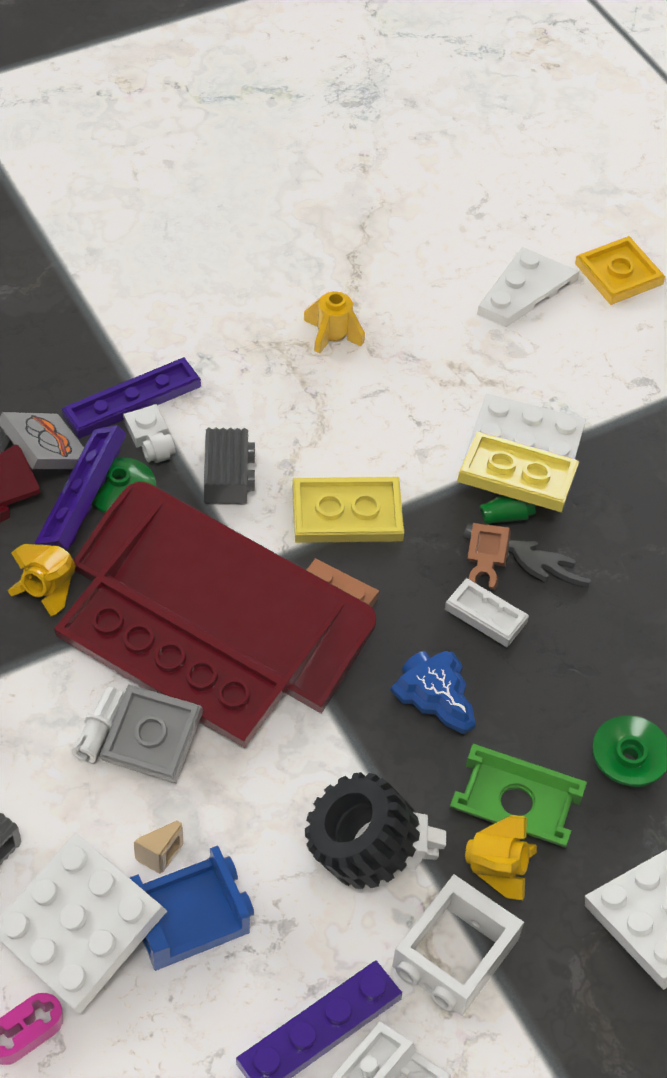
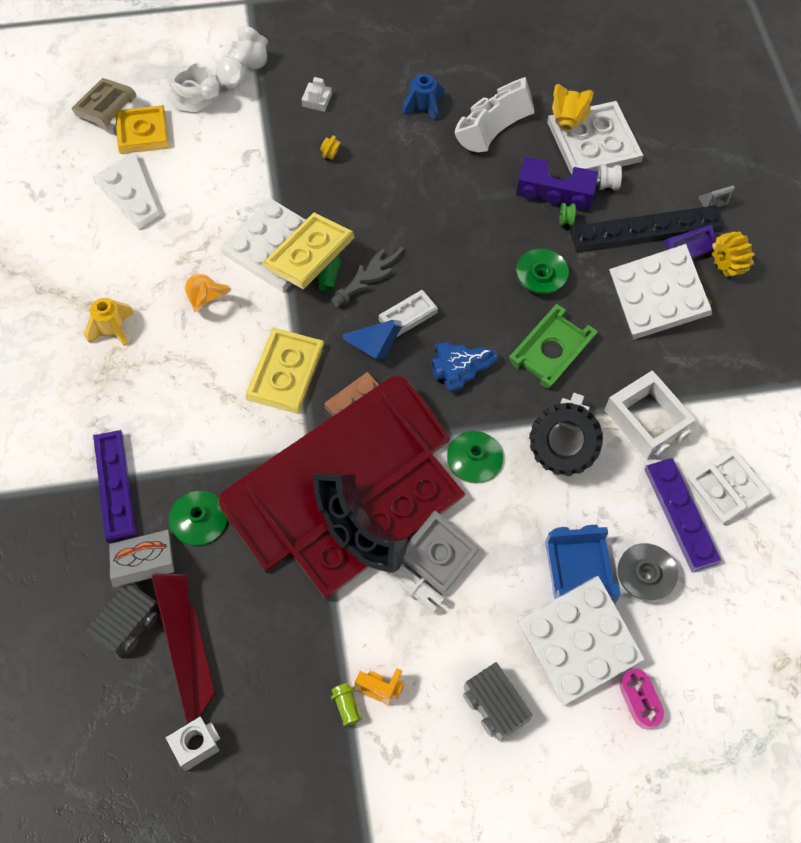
camera: 70 degrees left, 10 degrees up
yellow brick [7,544,75,616] -> none
dark purple plate [34,425,127,550] -> none
white plate [124,404,176,463] -> none
tan slope [133,820,183,874] -> none
dark grey brick [204,427,255,504] -> none
yellow brick [465,815,537,900] -> none
nougat plate [467,523,511,591] -> none
none -> dark tan plate [71,78,137,129]
none -> light orange piece [185,274,231,313]
none -> black brick [314,473,407,573]
none -> blue slope [343,320,402,360]
none -> green dish [447,431,503,484]
none -> dark grey dish [617,543,678,601]

